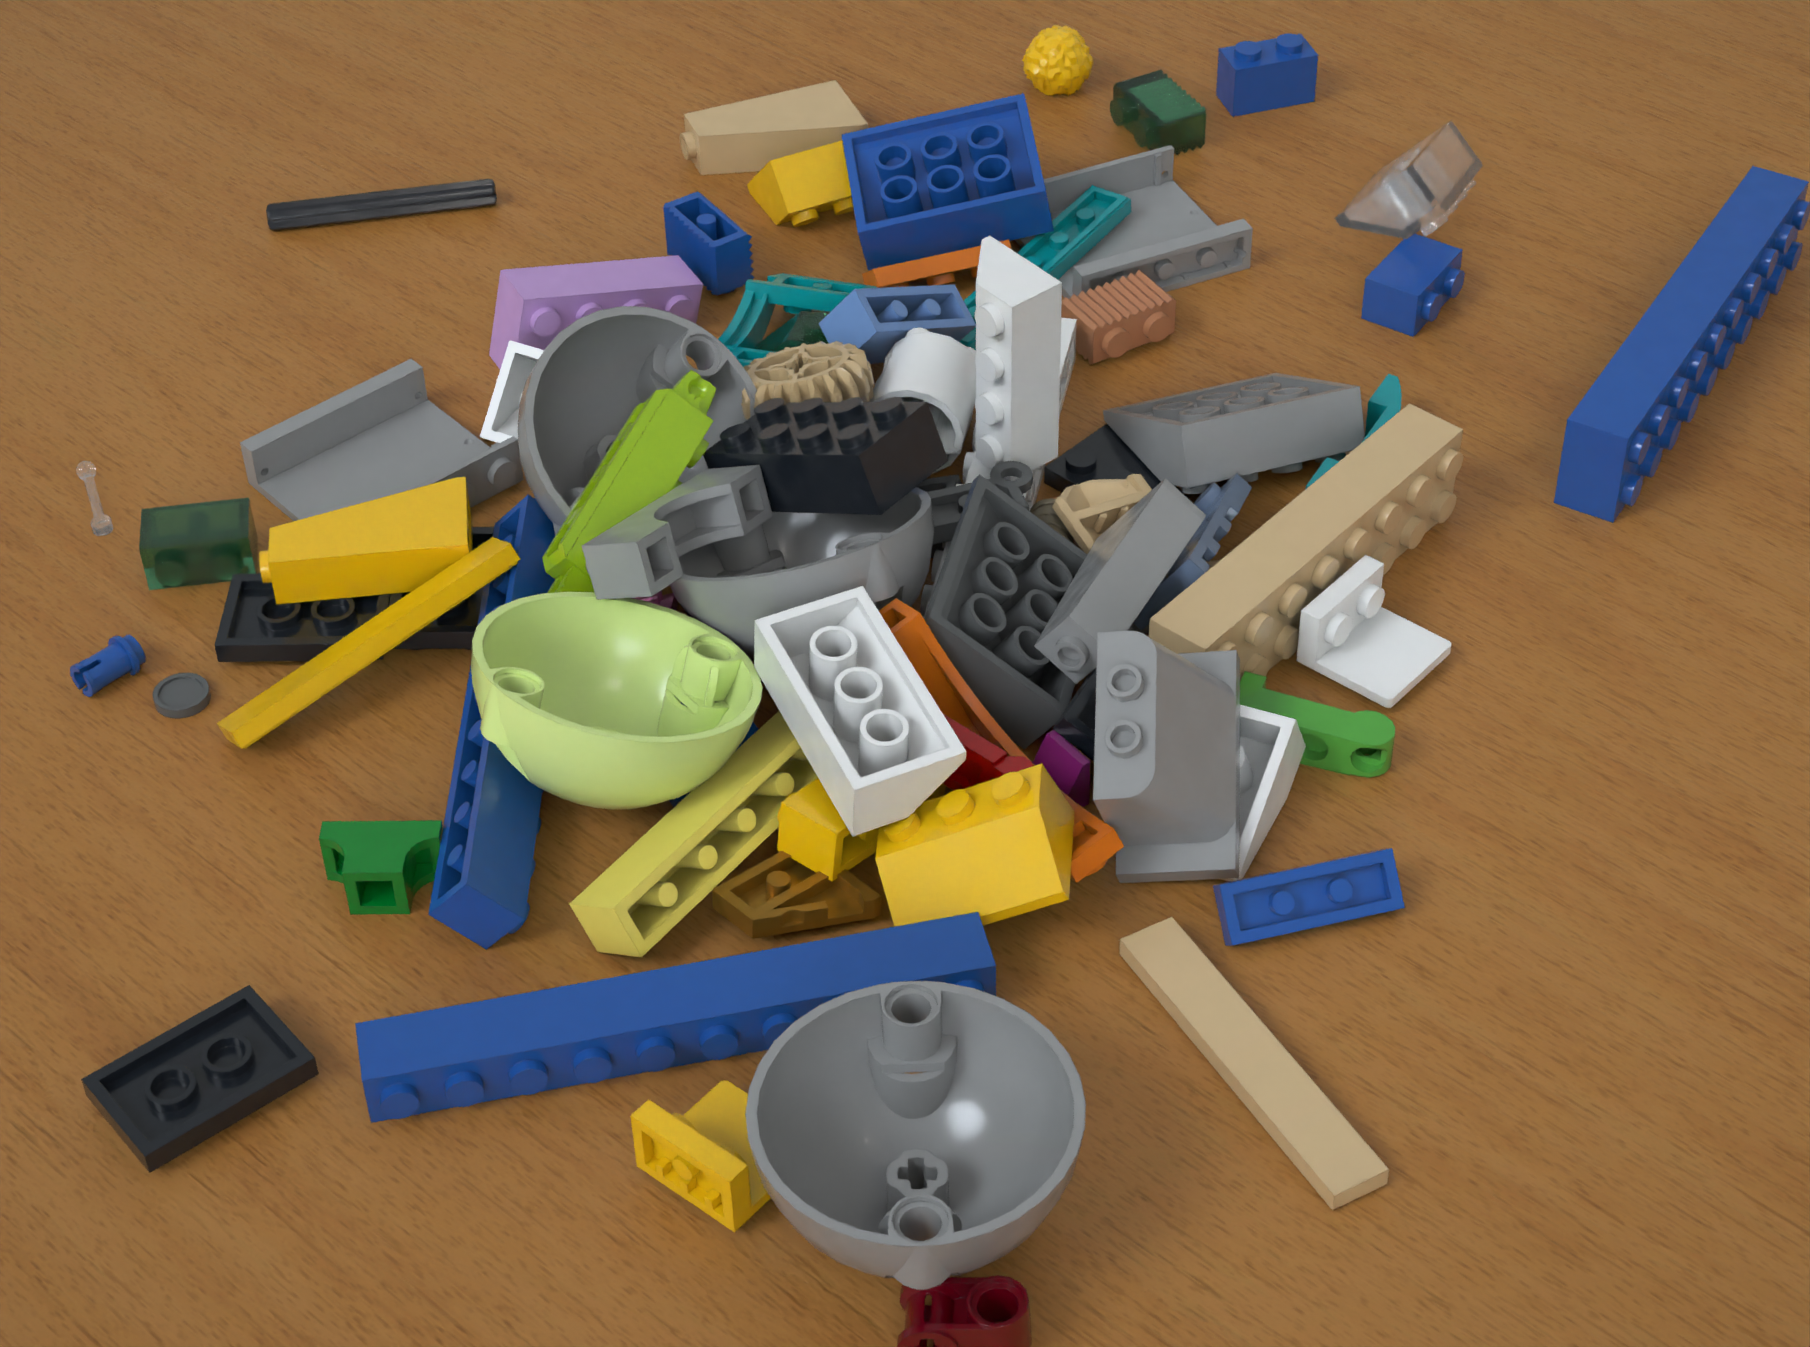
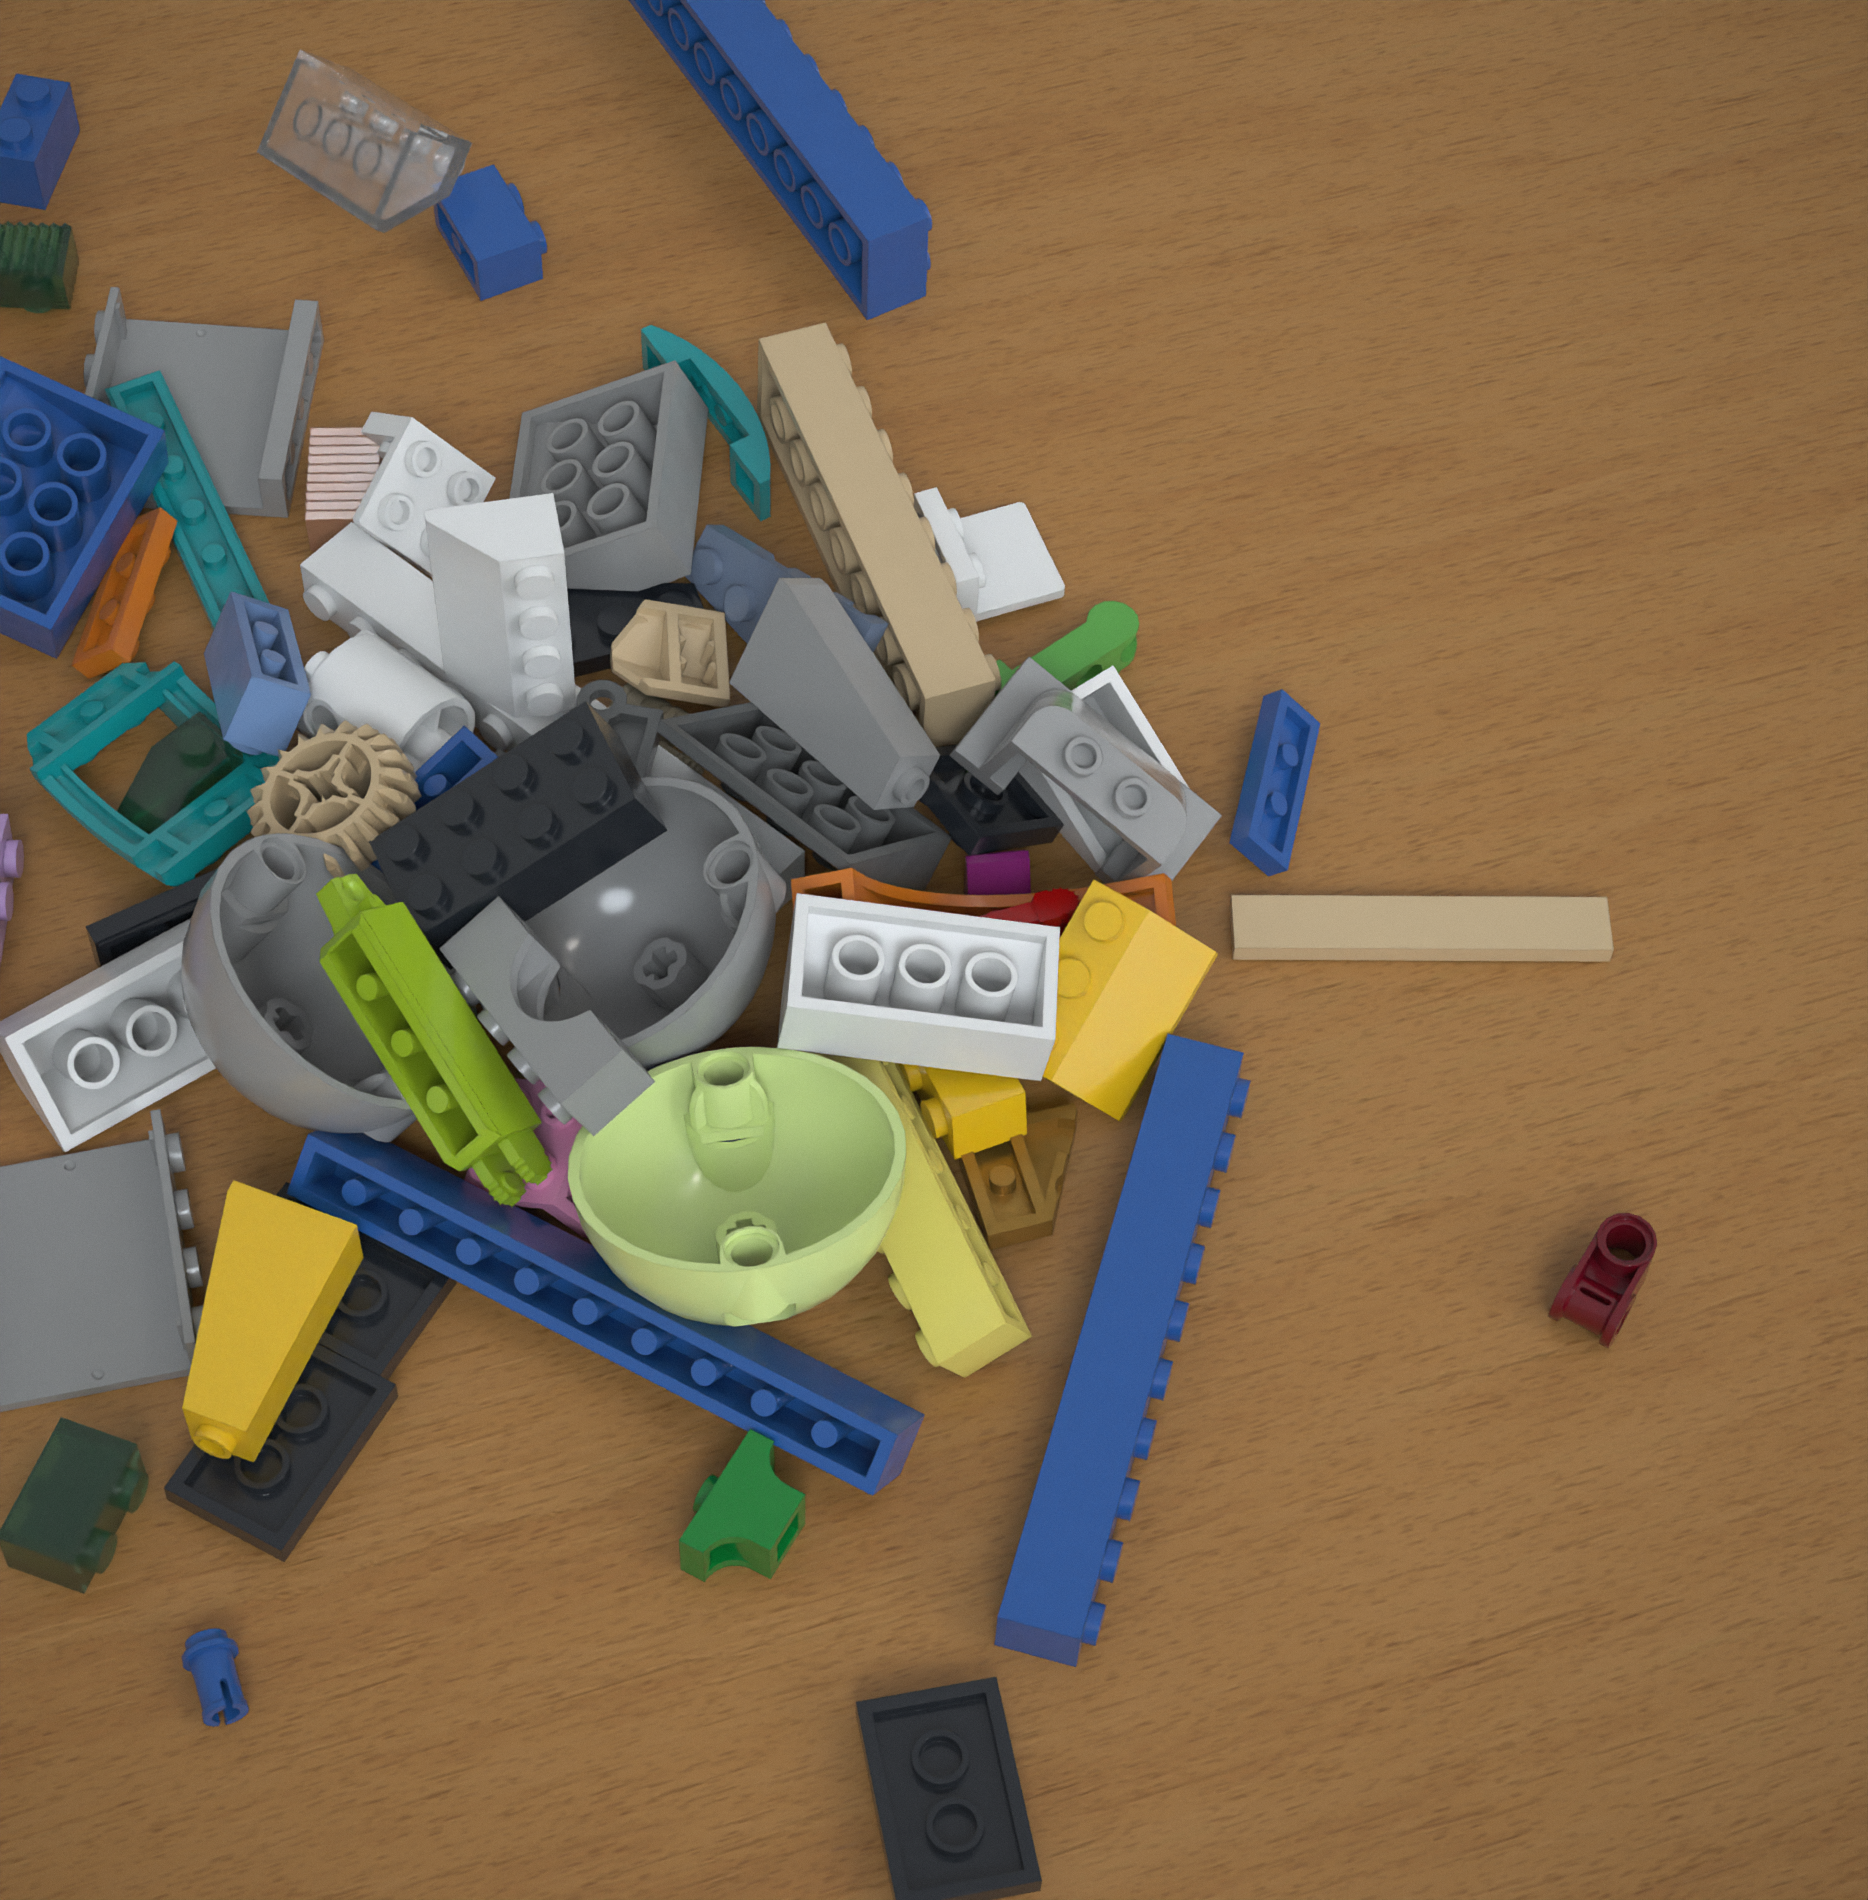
camera: 65 degrees left, 15 degrees up
dark grey piece [153,673,211,719] -> none
yellow tile [217,537,520,749] -> none
yellow bracket [630,1080,771,1233] -> none
light grey piece [745,981,1086,1290] -> none
none -> white bracket [353,412,496,577]

